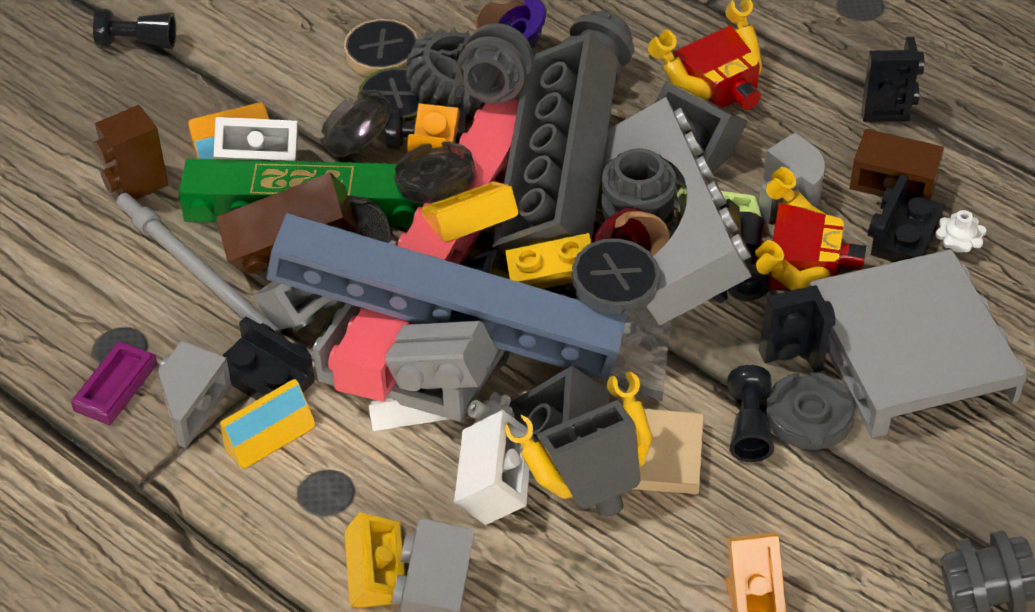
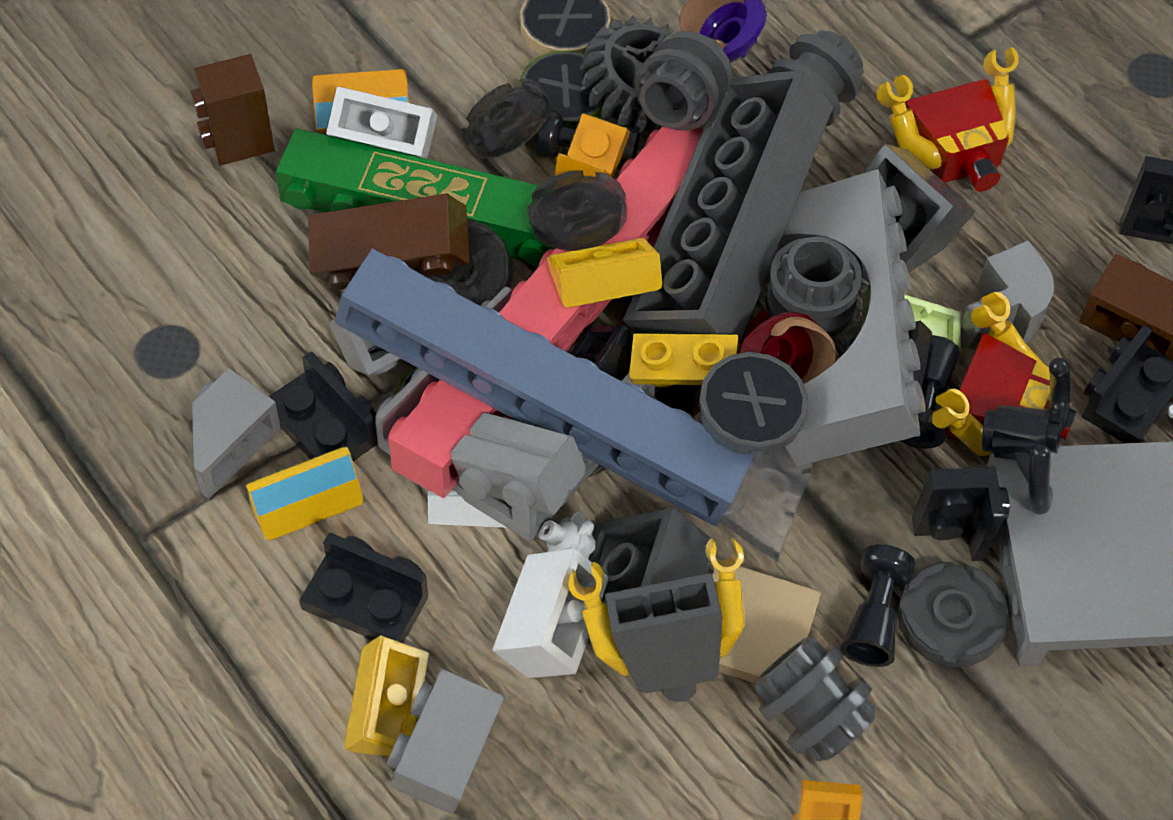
camera: 10 degrees right, 10 degrees up
magenta tile [71,341,157,425] -> none
light grey bar [116,193,281,336] -> none
none -> black bracket [299,533,428,643]
none -> dark grey piece [755,637,875,761]
none -> black piece [982,357,1070,515]

